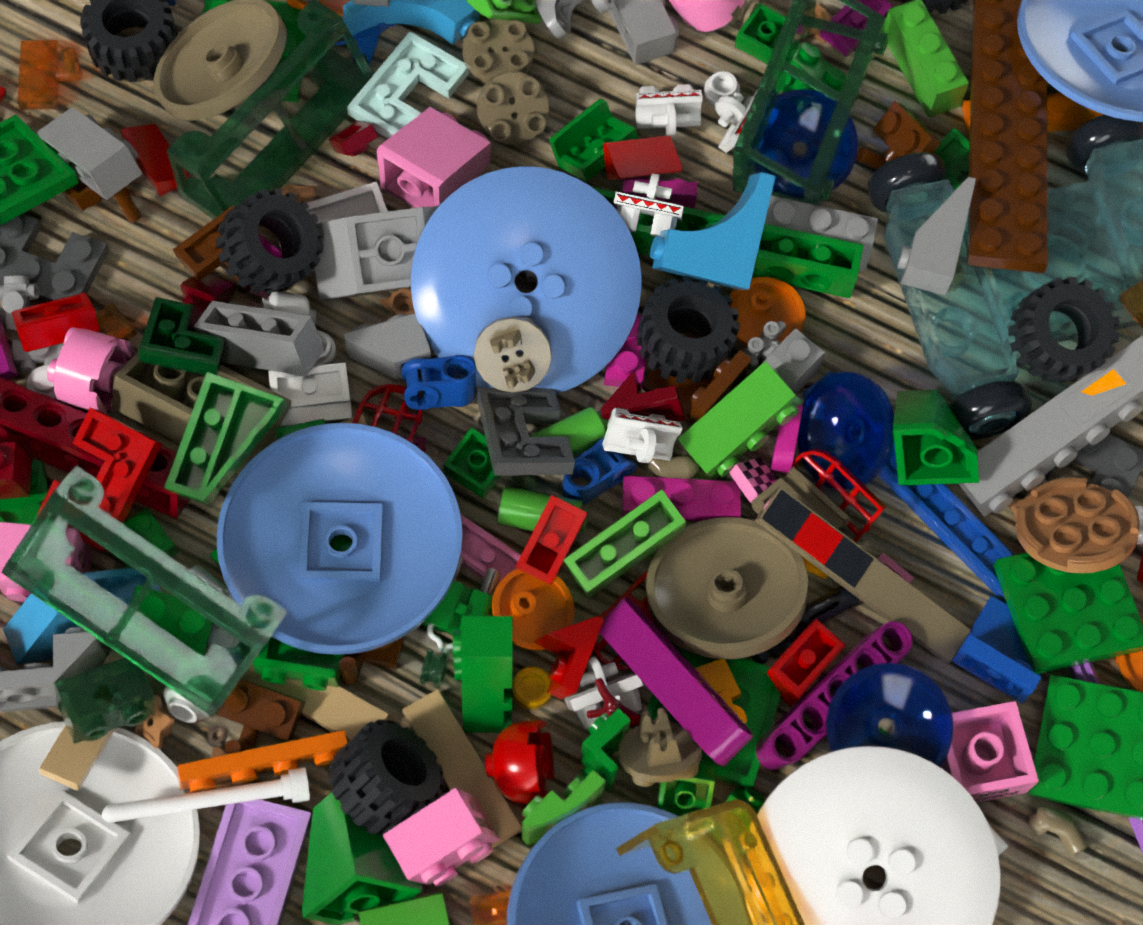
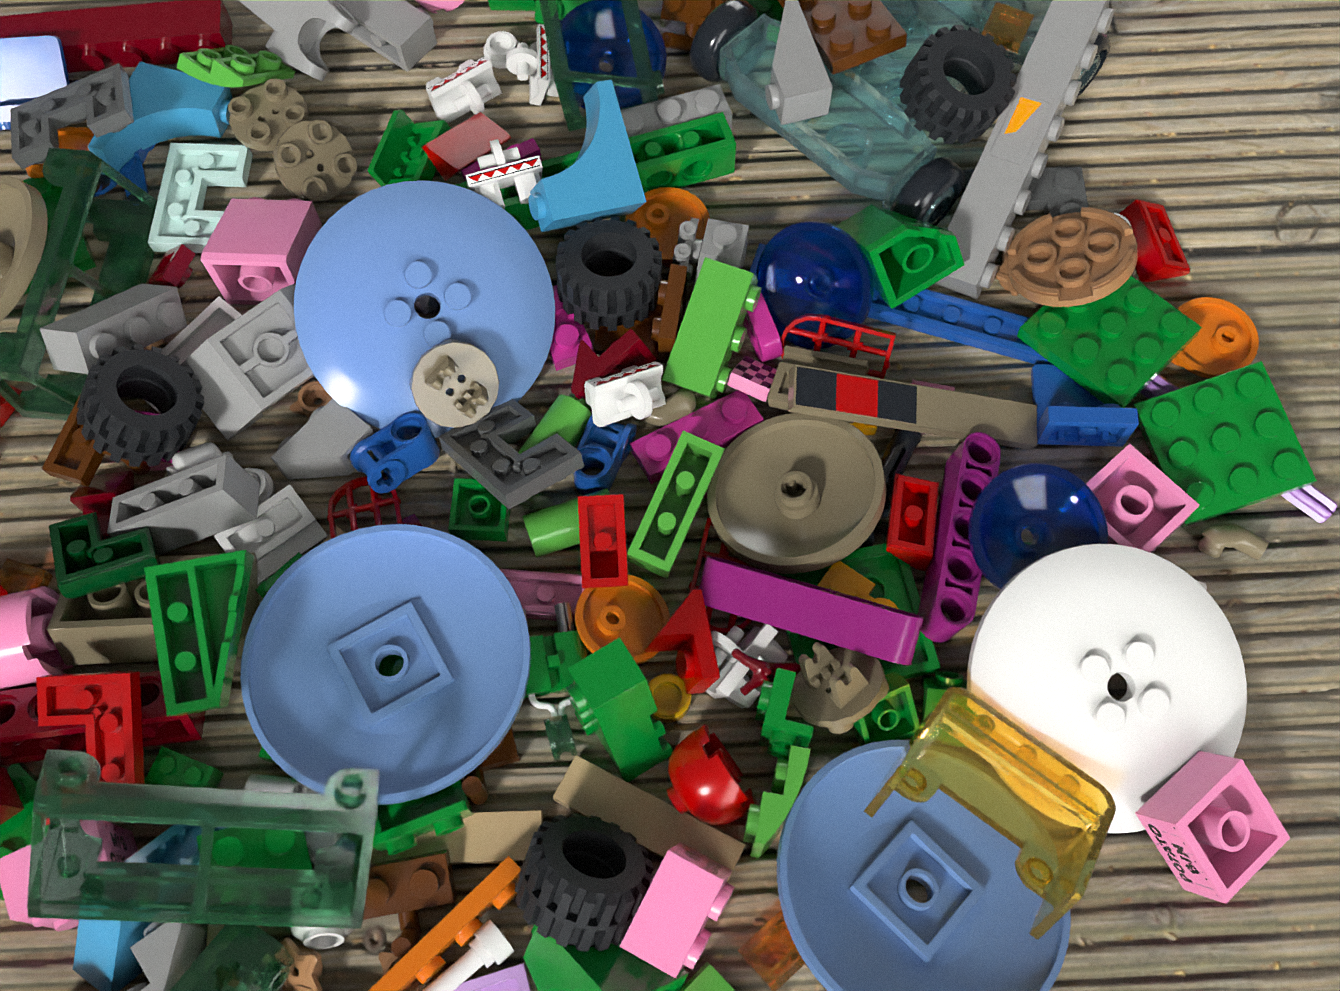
camera: 25 degrees left, 0 degrees up
none -> light grey brick [40,284,188,374]

